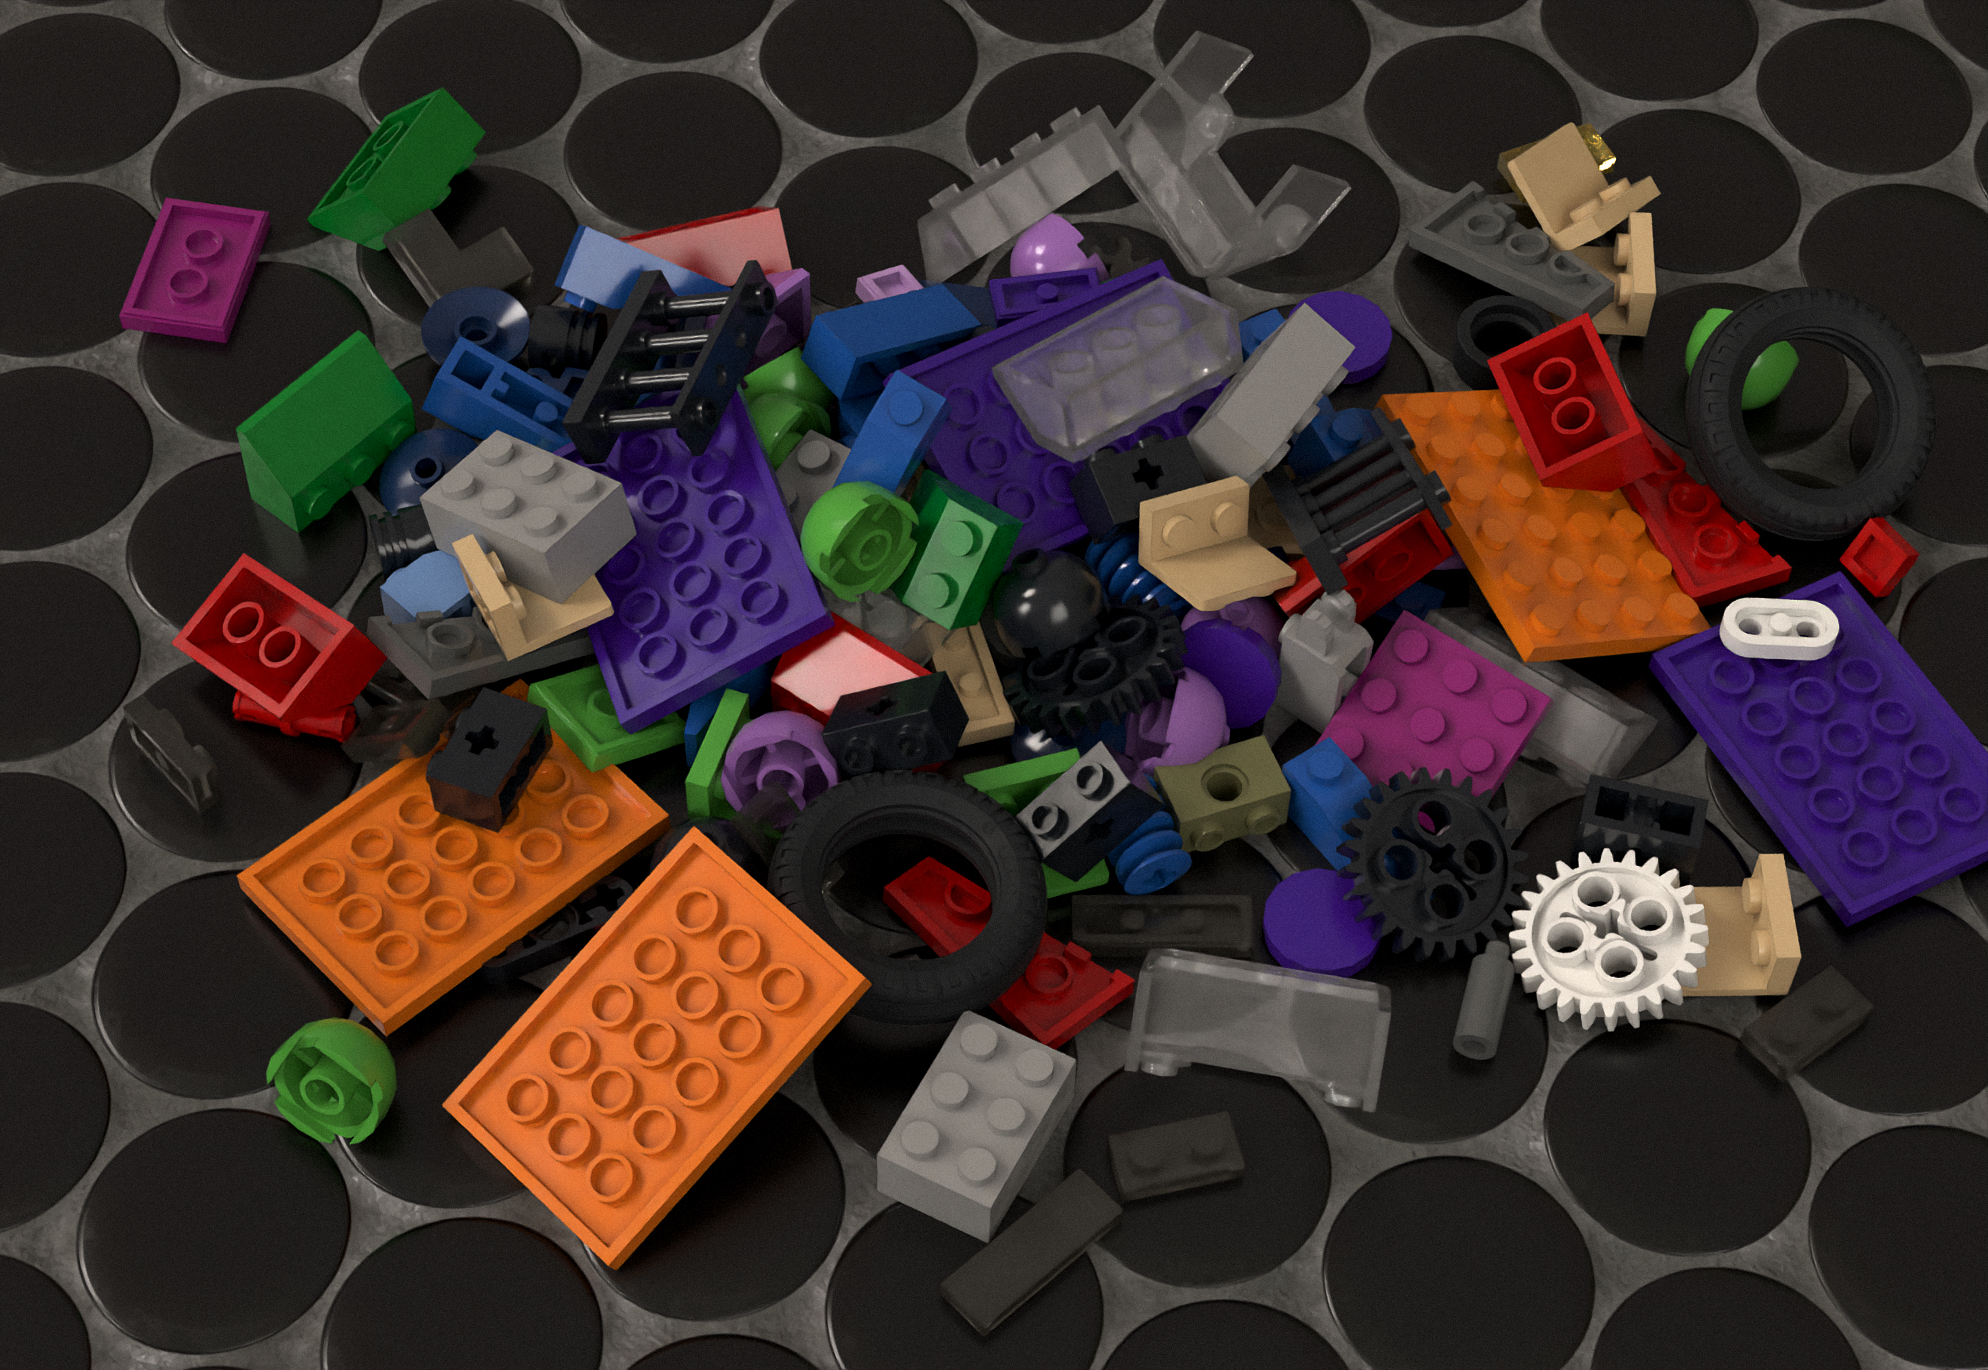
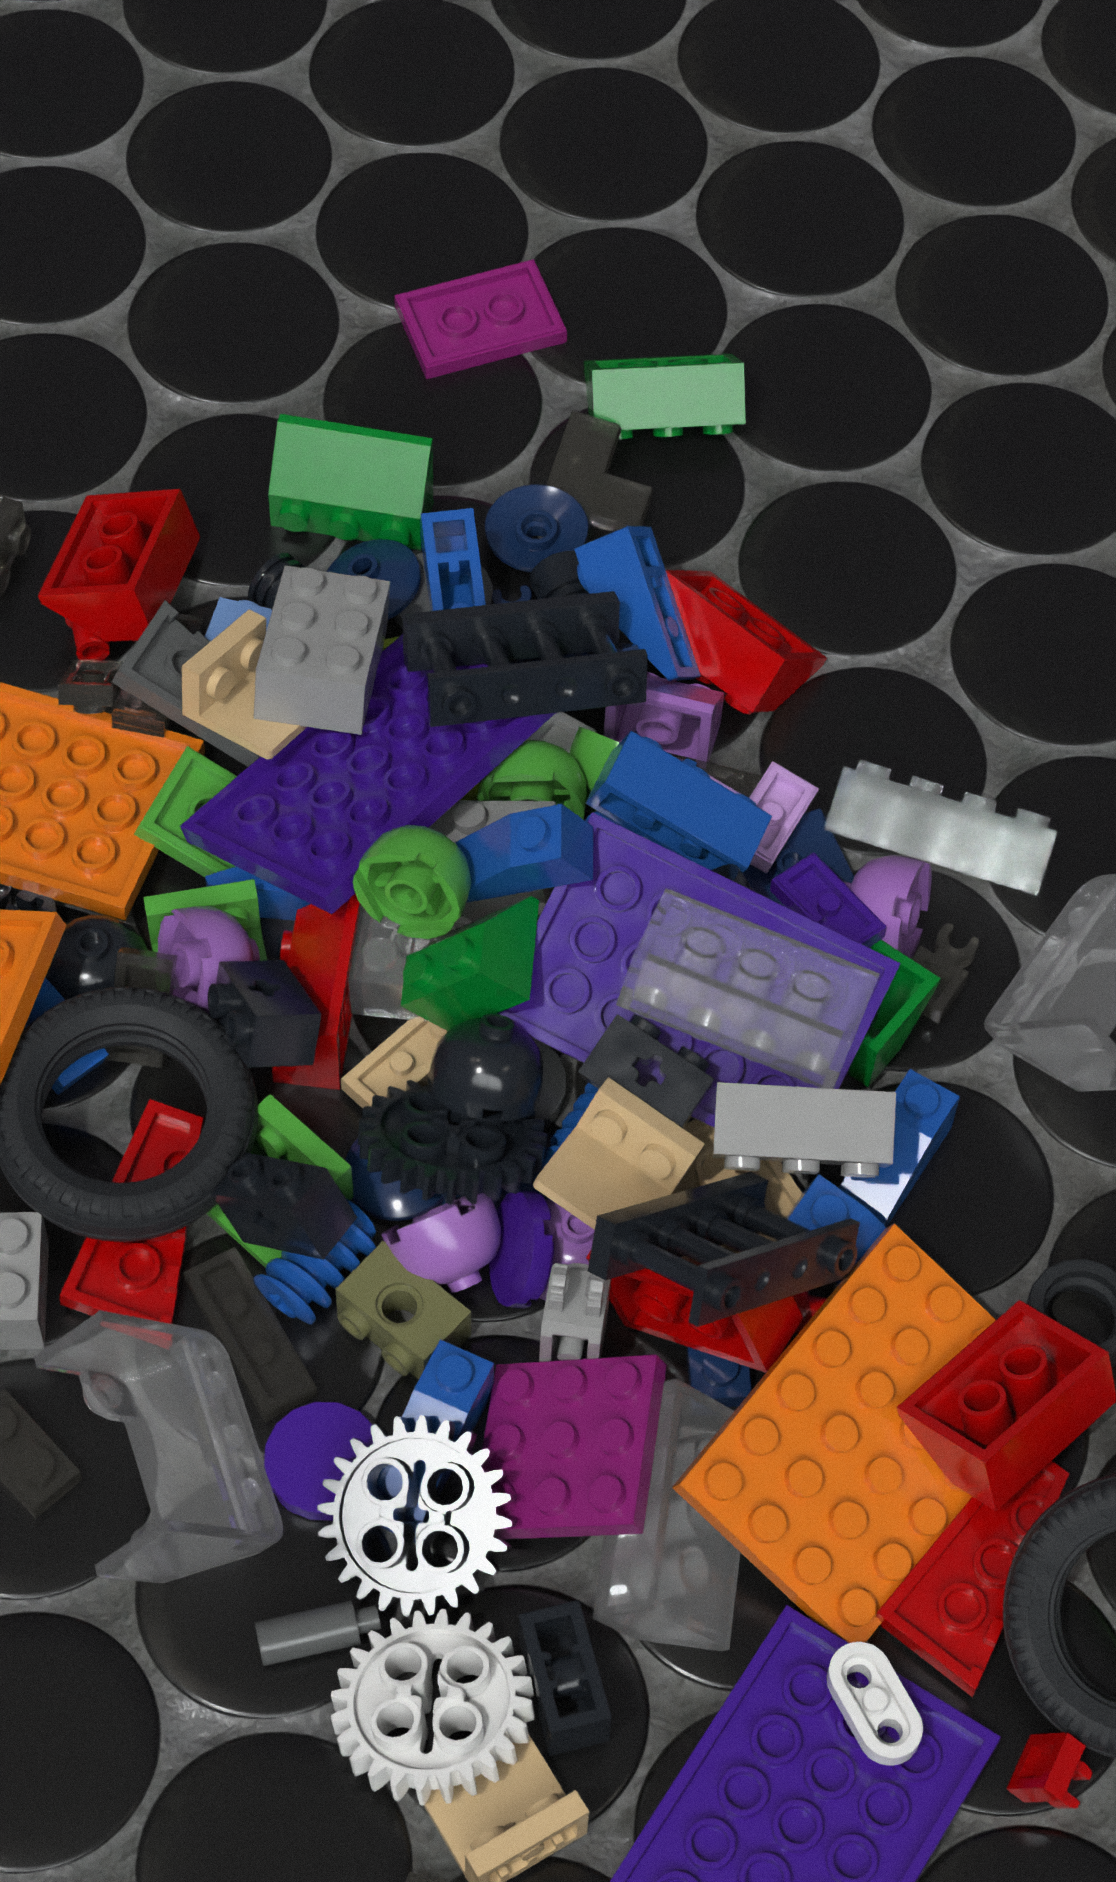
camera: 60 degrees right, 5 degrees up
black brick [426,687,553,833] -> none
dark purple tile [1288,291,1392,384] -> none

